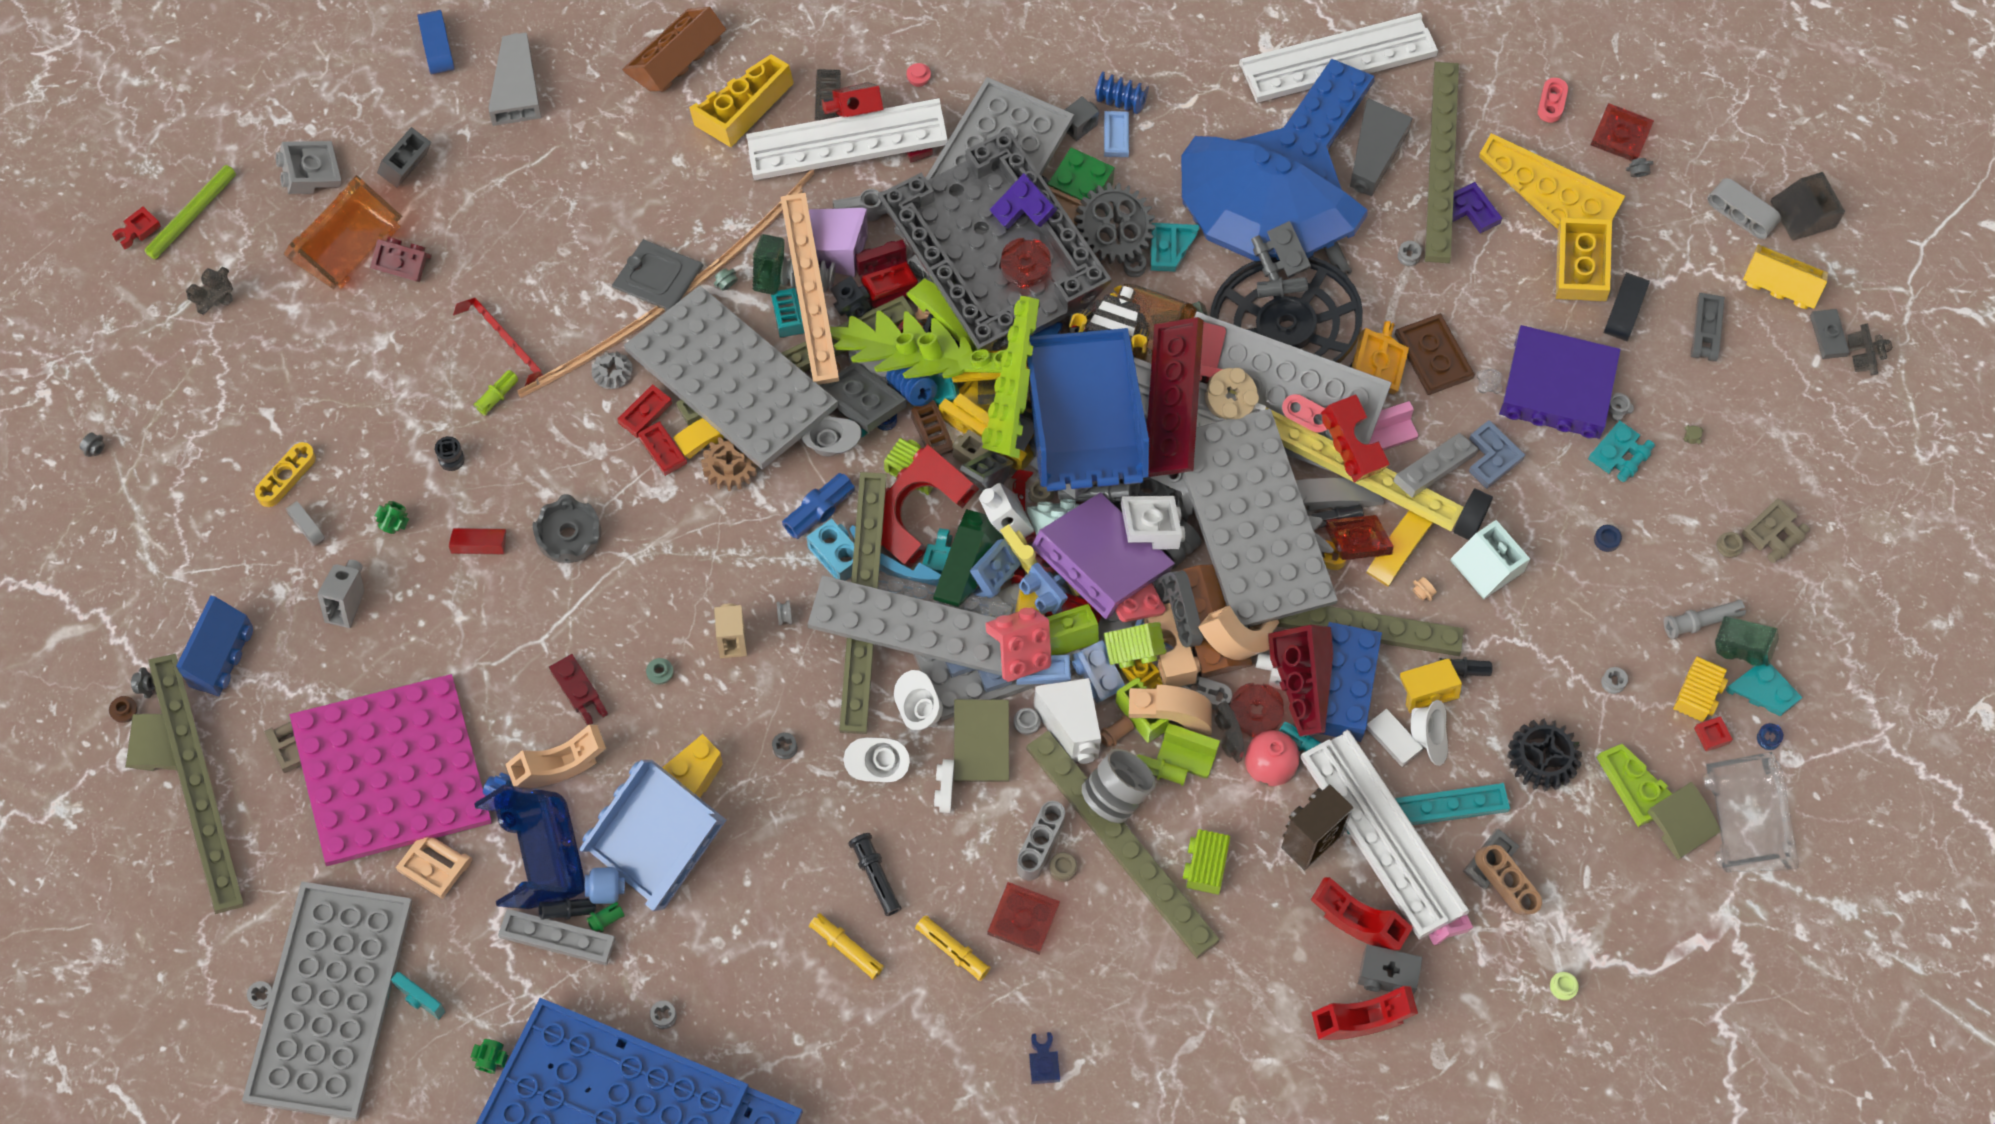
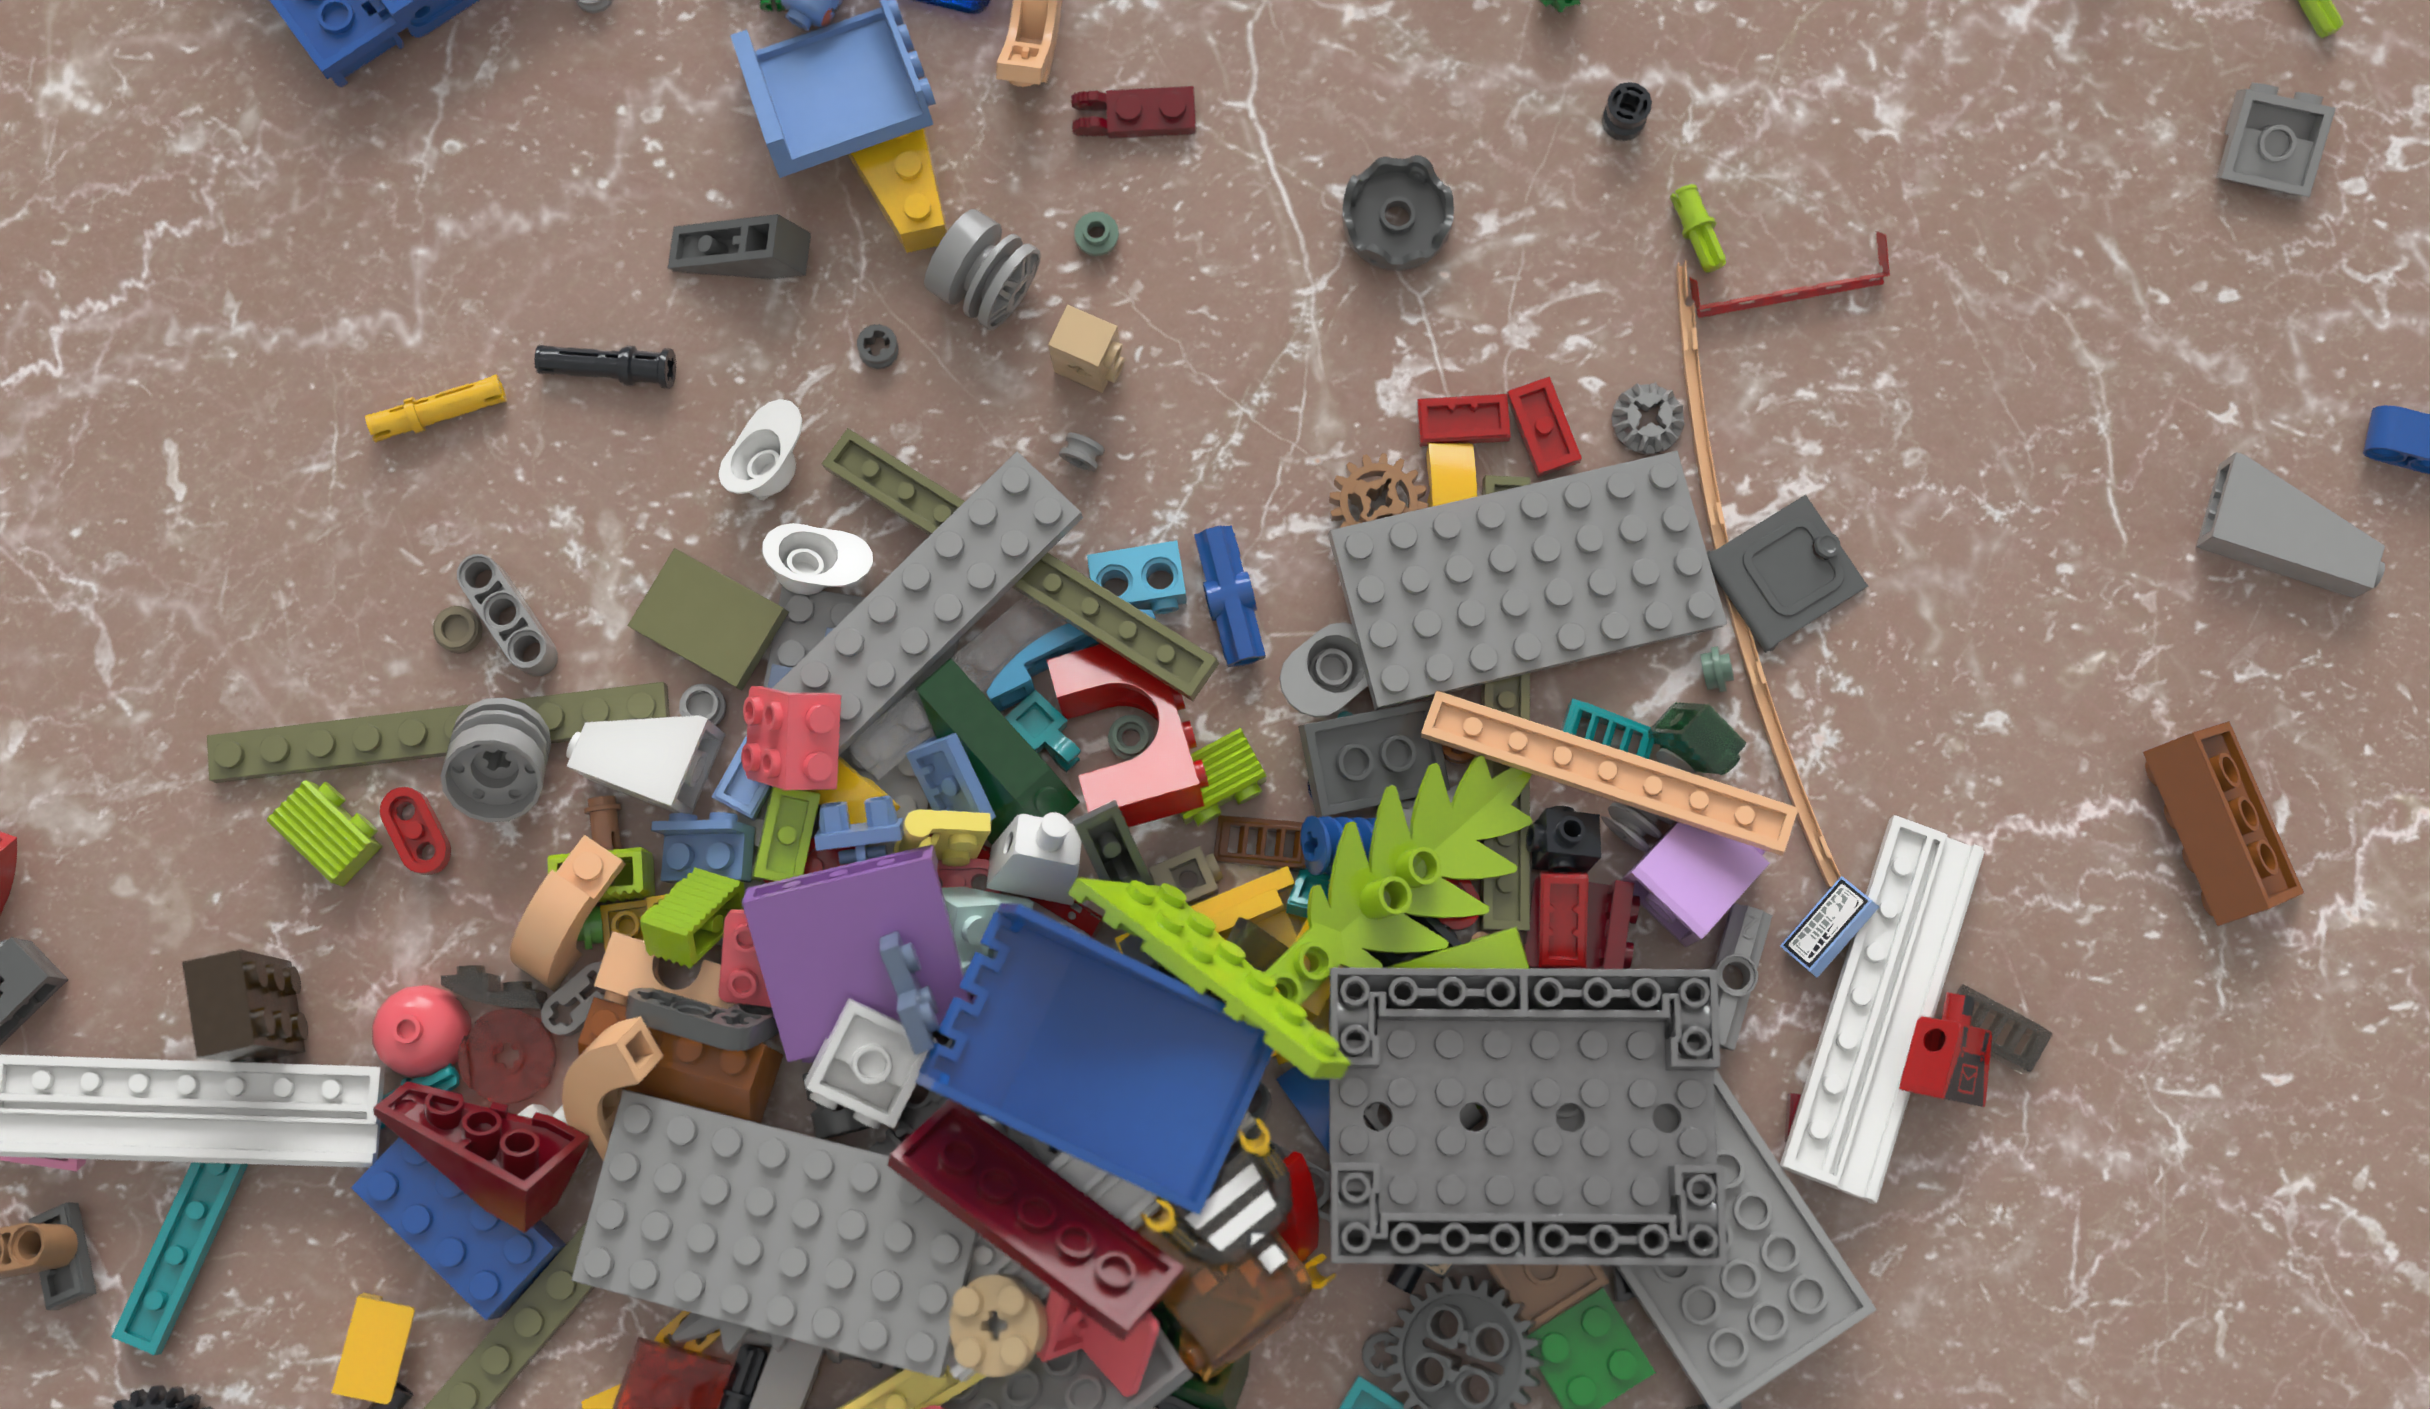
camera: 125 degrees right, 15 degrees up
clear orange windscreen [284,175,403,290] -> none
bracket [370,237,432,282] -> none
dark grey brick [377,127,431,188] -> none
red slope [449,528,506,555] -> none
yellow wedge [689,54,794,147] -> none
yellow pin [809,913,884,980] -> none
coral plate [907,63,931,87] -> none
white plate [934,759,954,813] -> none
clear red plate [987,882,1060,955] -> none
dark purple plate [990,173,1058,229] -> none
clear red plate [1000,238,1051,289] -> none
clear blue plate [1029,1032,1060,1085] -> none
lime axle [1137,754,1188,786] -> none
lime panel [1157,723,1220,778] -> none
red arch [1310,877,1413,950] -> none
white tile [1366,709,1423,767] -> none
white piece [1411,700,1448,766] -> none
none -> red plate [380,787,451,875]
none -> dark grey slope [668,214,811,279]
none -> sand blue plate [879,931,939,1055]
none -> light grey wheel [924,209,1041,330]
none -> sand green plate [1108,715,1154,761]
none -> tile [1780,876,1879,978]

